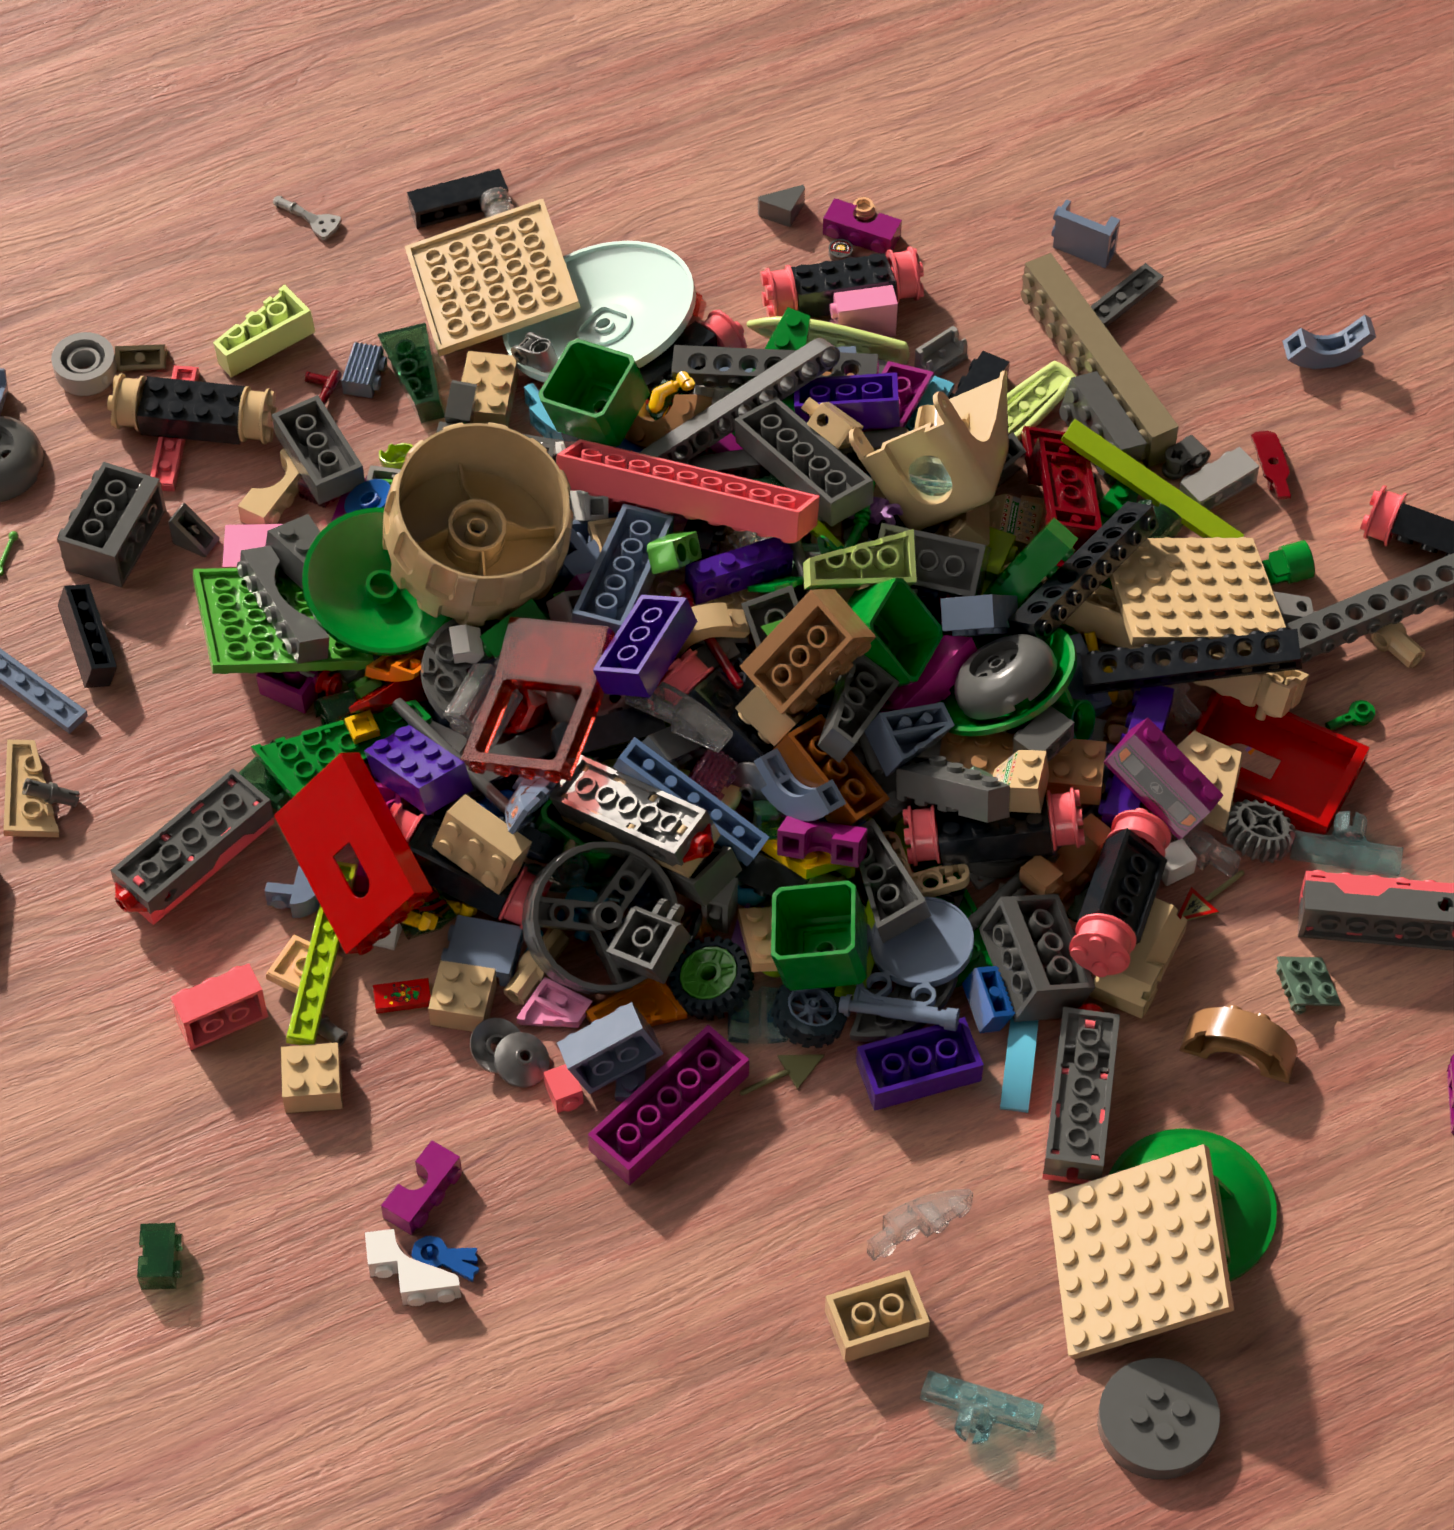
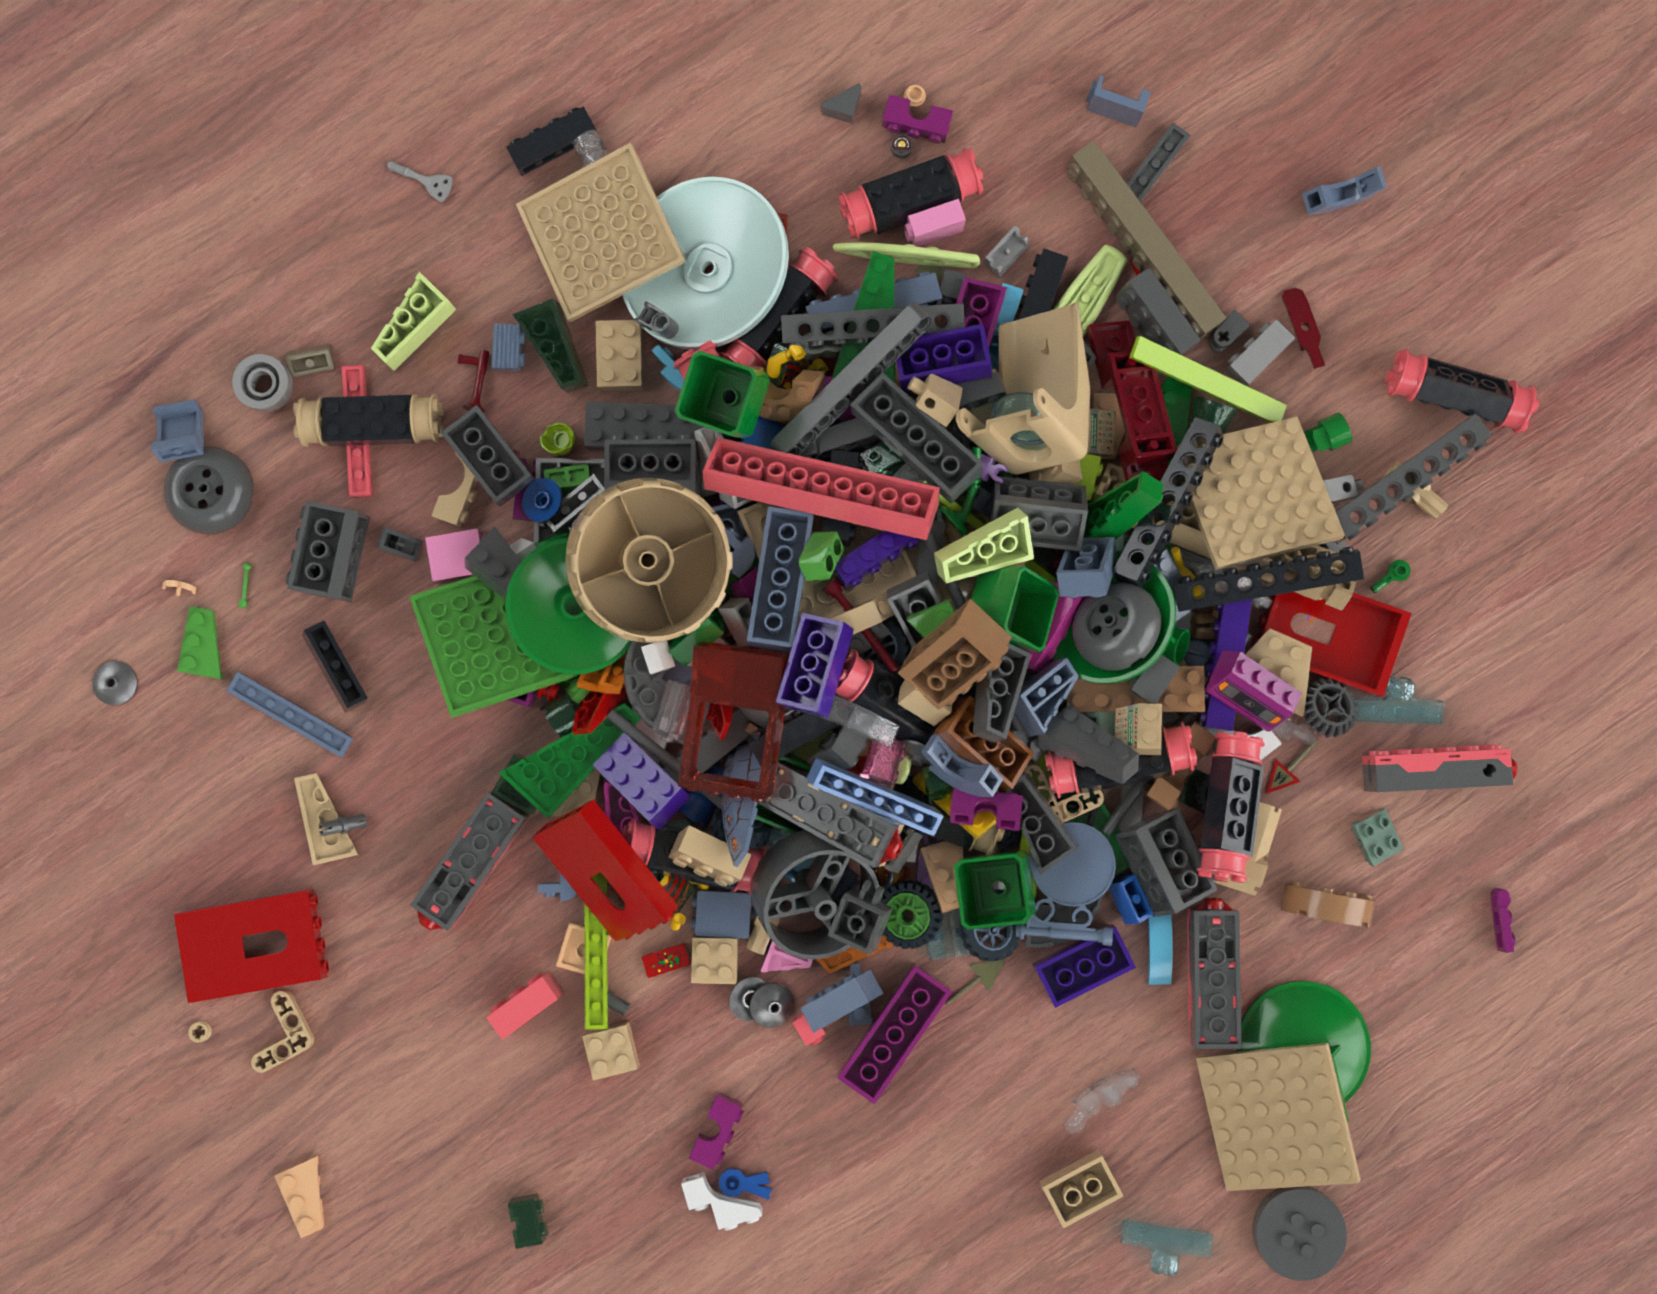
camera: 10 degrees left, 30 degrees up
dark grey arch [237,546,330,664] -> none
yellow tile [345,710,380,744] -> none
dark grey slope [444,380,477,424] -> none
green piece [747,577,804,592] -> none

